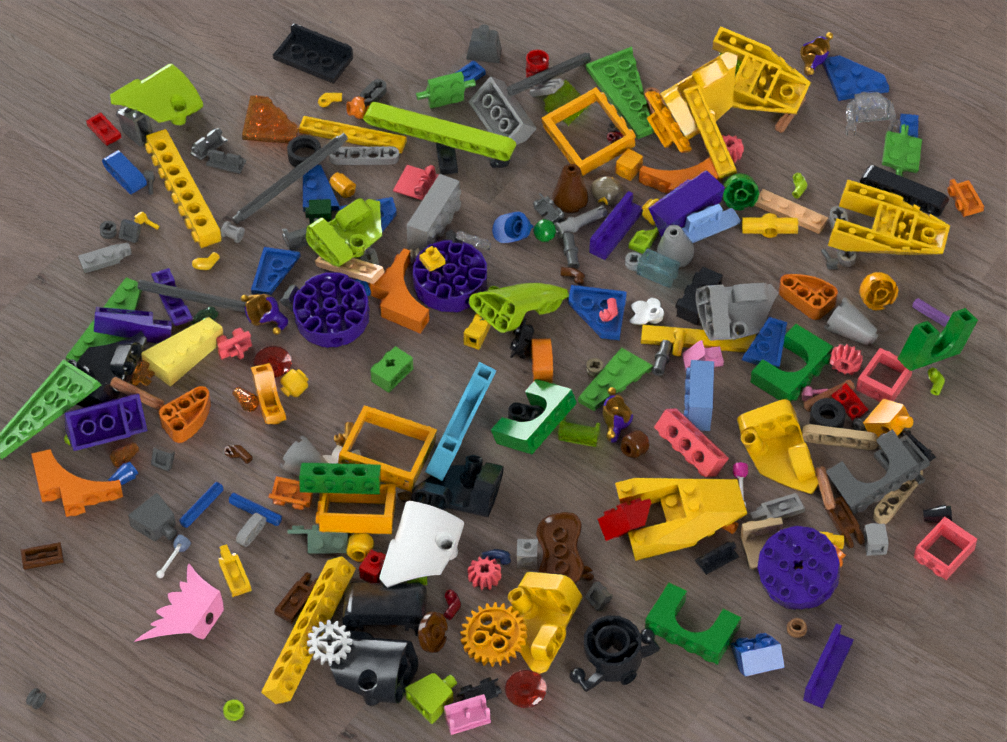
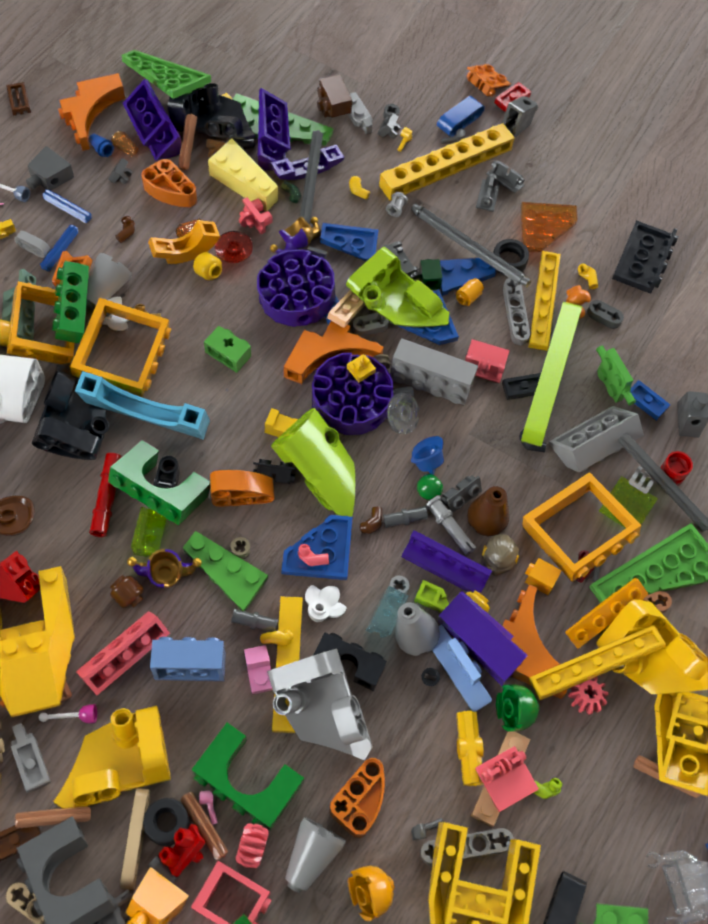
camera: 80 degrees right, 10 degrees up
lime panel [110,64,203,125] -> none
blue wing [741,317,787,369] -> none
none -> red piece [89,453,122,537]
none -> reddish brown brick [317,74,352,118]
none -> black hinge [421,668,440,686]
none -> orange hinge [466,64,511,97]
none -> coral hinge [475,746,539,812]

